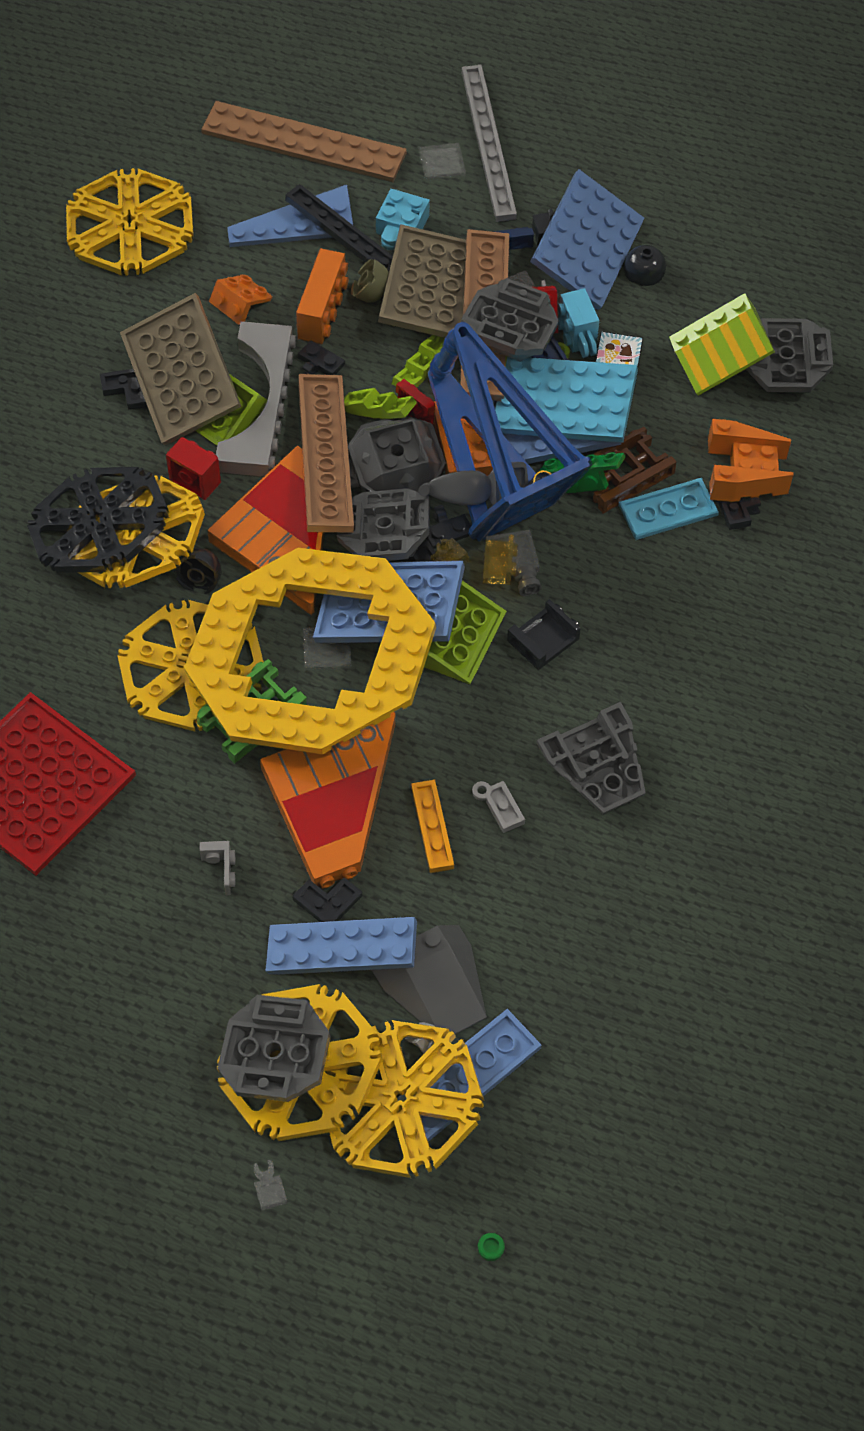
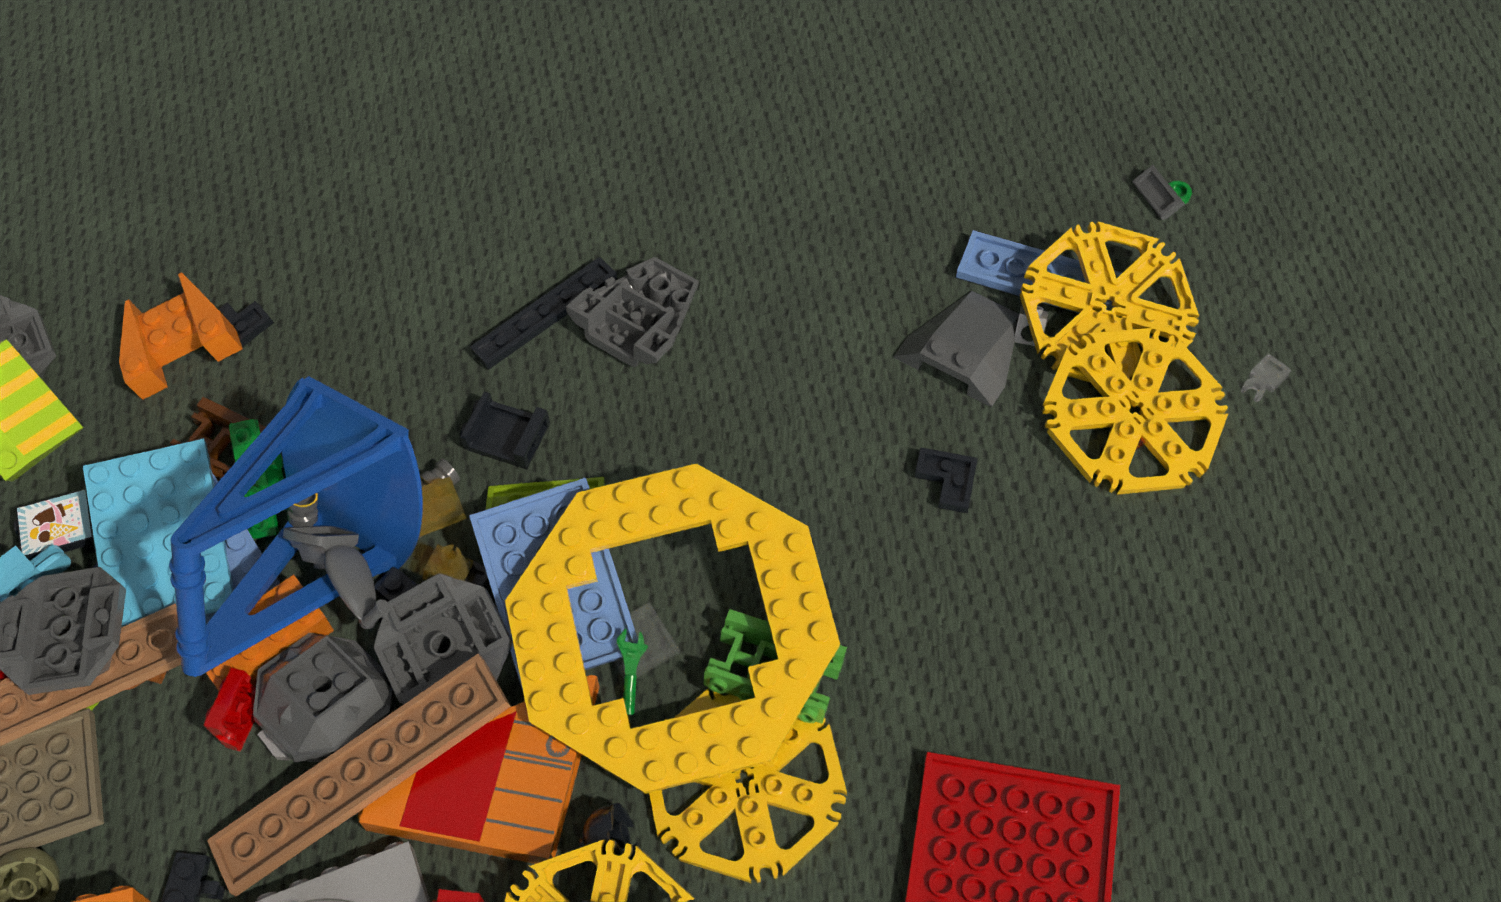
camera: 115 degrees left, 0 degrees up
light grey bracket [200,841,235,895] -> none
dark grey piece [218,995,331,1102] -> none
slope [260,712,395,888] -> none
medium blue plate [265,917,417,974] -> none
lime slope [344,388,417,419] -> none
lime slope [392,335,445,387] -> none
light orange plate [411,780,454,873] -> none
light grey hinge [472,781,525,833] -> none
medium azure tile [619,478,719,540] -> none
none -> black plate [470,257,617,370]
none -> green piece [616,629,648,715]
none -> dark grey tile [1132,164,1185,220]

